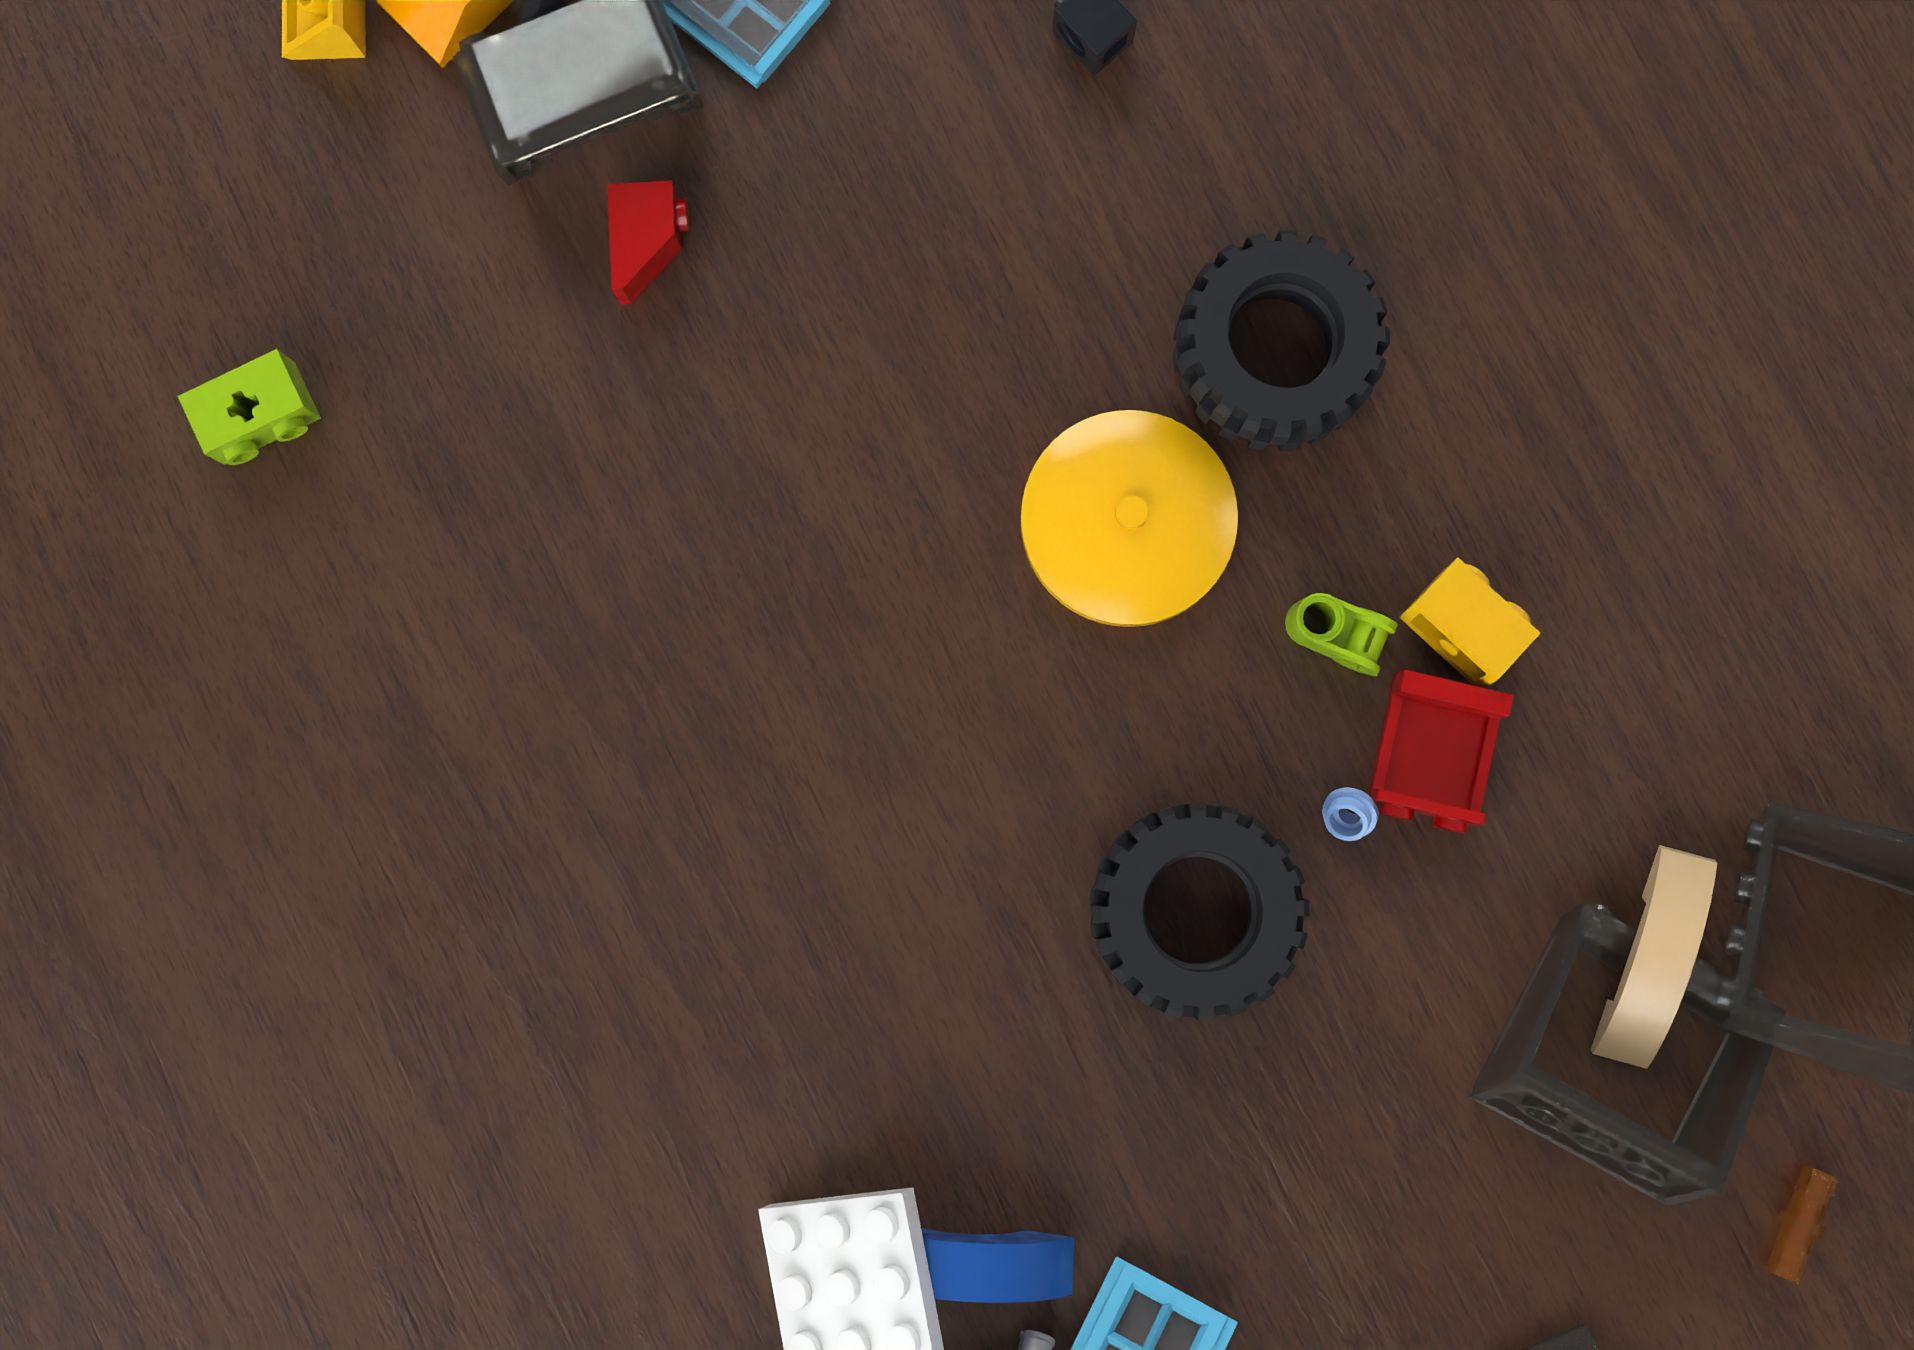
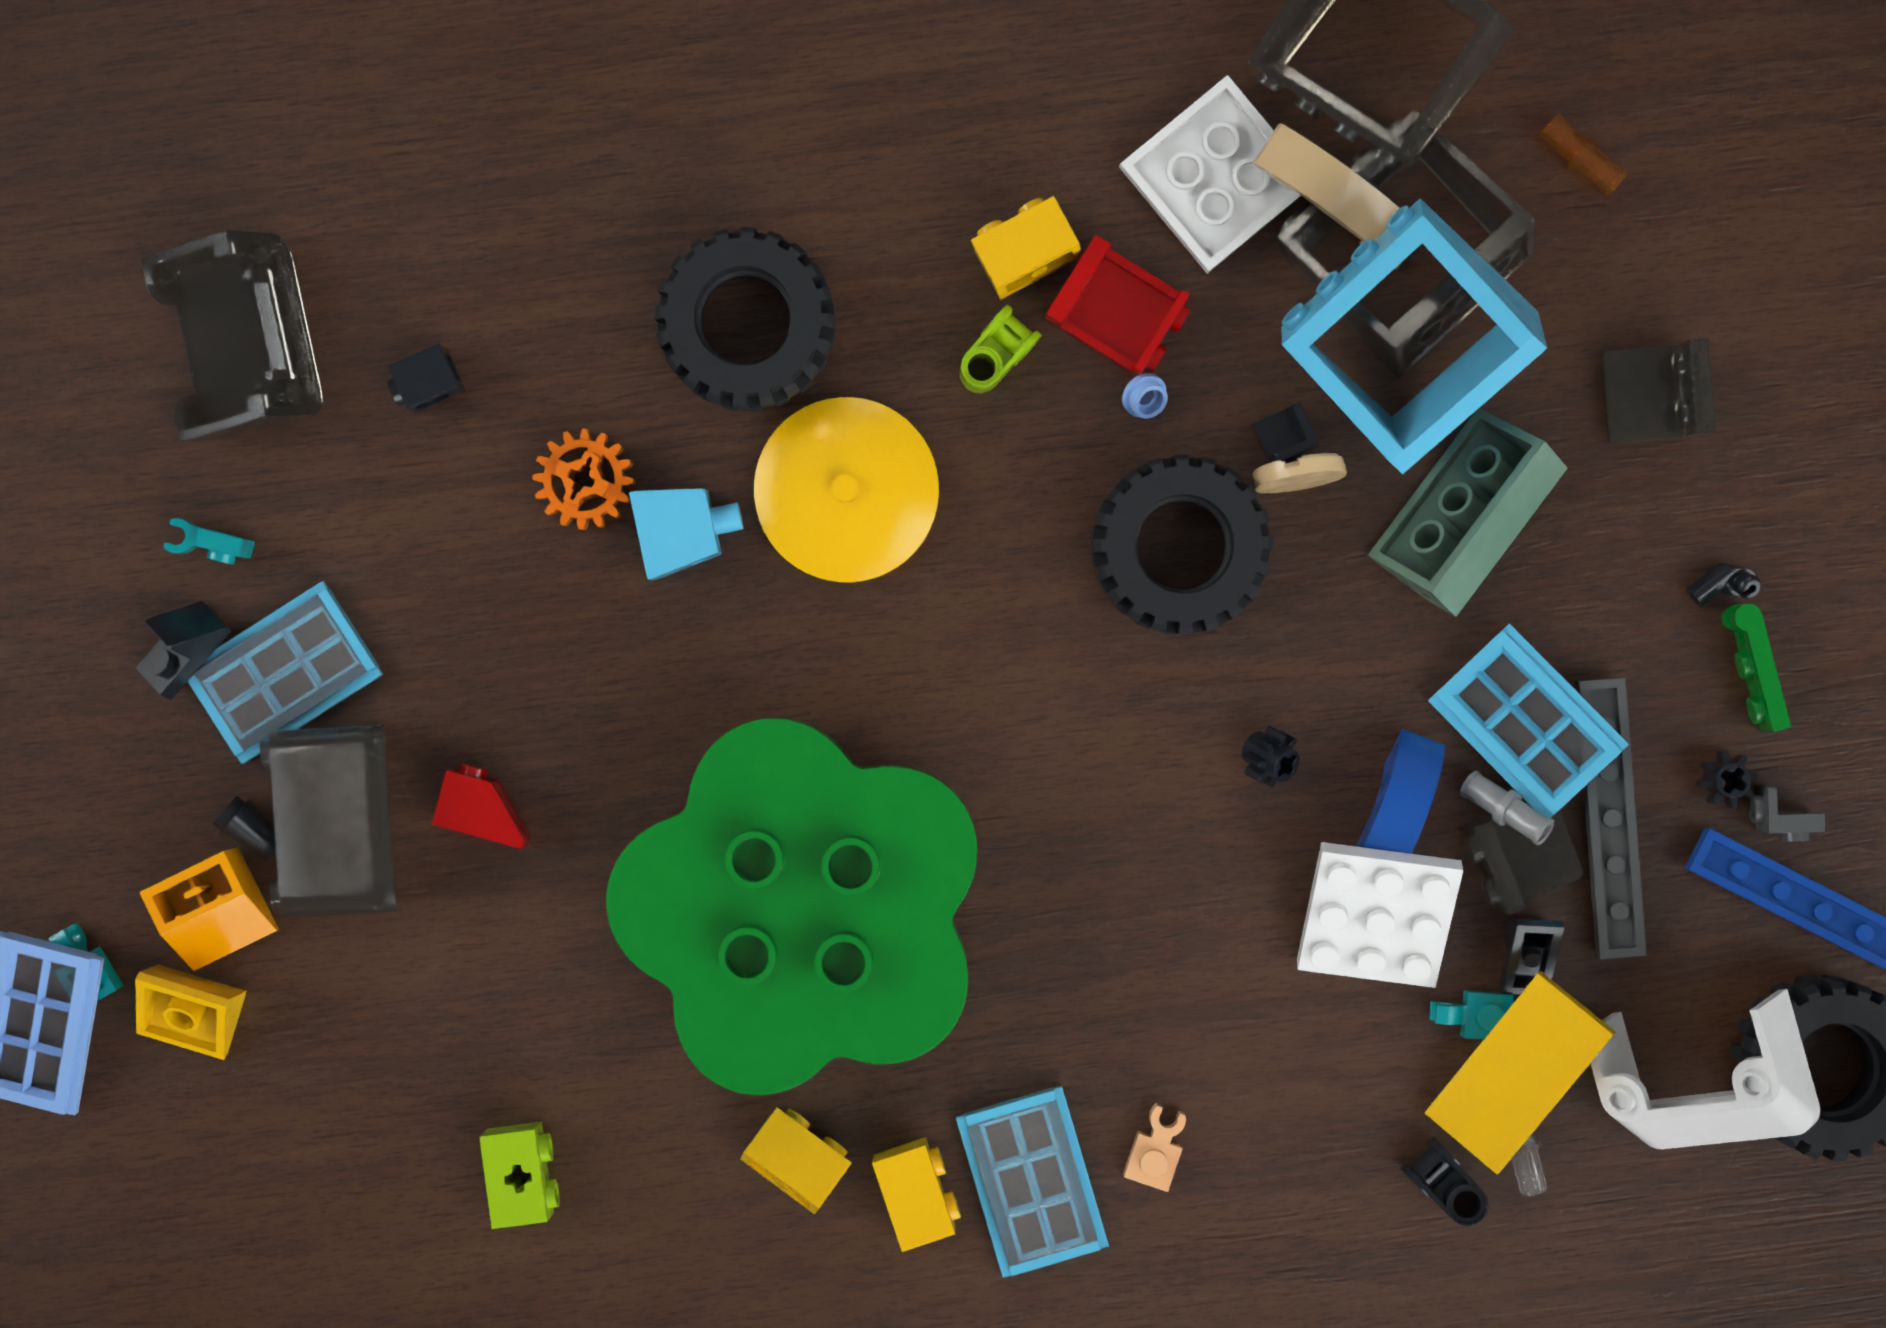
camera: 75 degrees left, 5 degrees up
none -> orange gear [532,429,636,531]
none -> green plant [606,717,977,1095]
none -> medium azure torso [629,489,744,581]
none -> yellow brick [740,1107,852,1215]
none -> yellow brick [872,1137,961,1252]
none -> clear piece [956,1086,1109,1278]
none -> white plate [1119,75,1301,274]
none -> light nougat plate [1123,1103,1186,1192]
none -> black gear [1242,726,1300,787]
none -> black panel [1251,402,1319,463]
none -> tan tile [1252,453,1347,493]
none -> medium azure windscreen [1281,198,1547,474]
none -> sand green slope [1368,408,1568,617]

